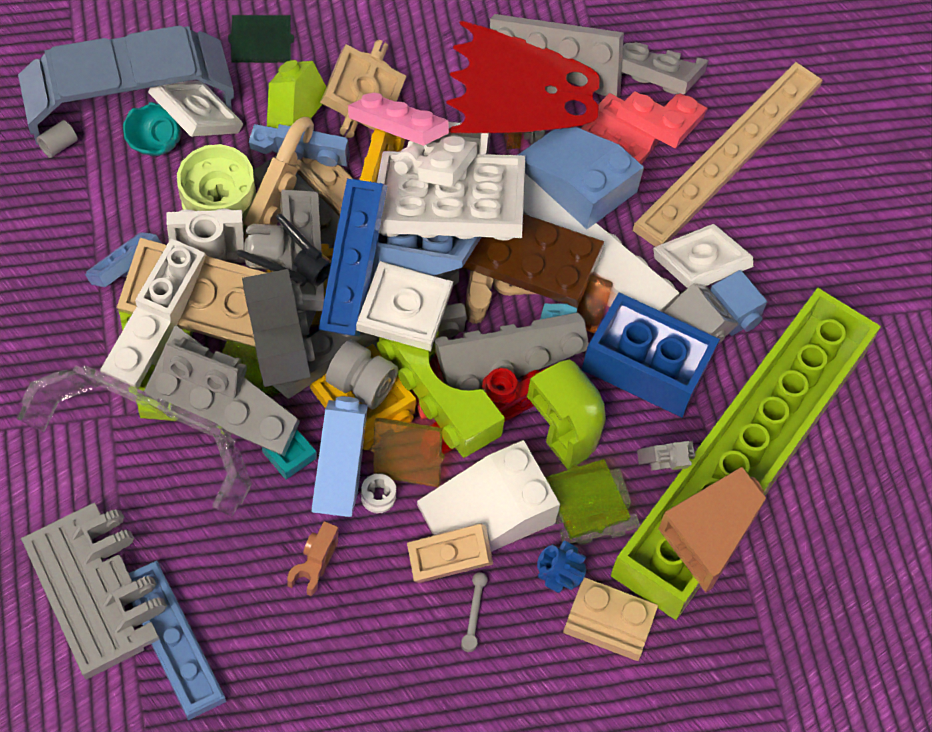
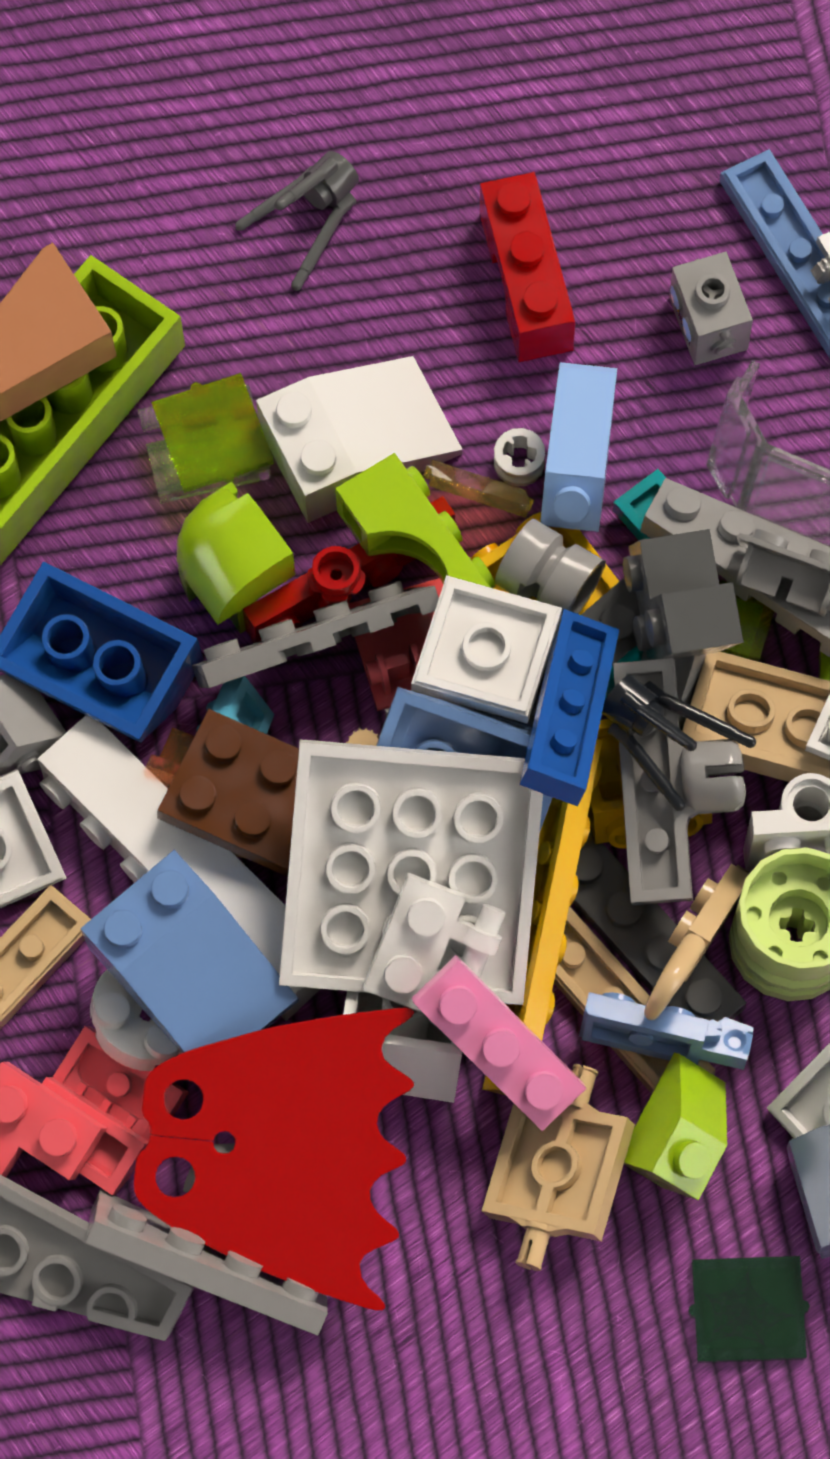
camera: 170 degrees left, 10 degrees up
nougat plate [287,521,338,596] -> none
tan plate [407,524,493,583] -> none
light grey hinge [461,572,488,652] -> none
blue gear [537,541,586,593] -> none
tan plate [563,577,658,661] -> none
light grey hinge [637,441,695,471] -> none
none -> dark grey plant [235,151,359,291]
none -> red arch [480,172,575,362]
none -> light grey head [669,251,753,366]

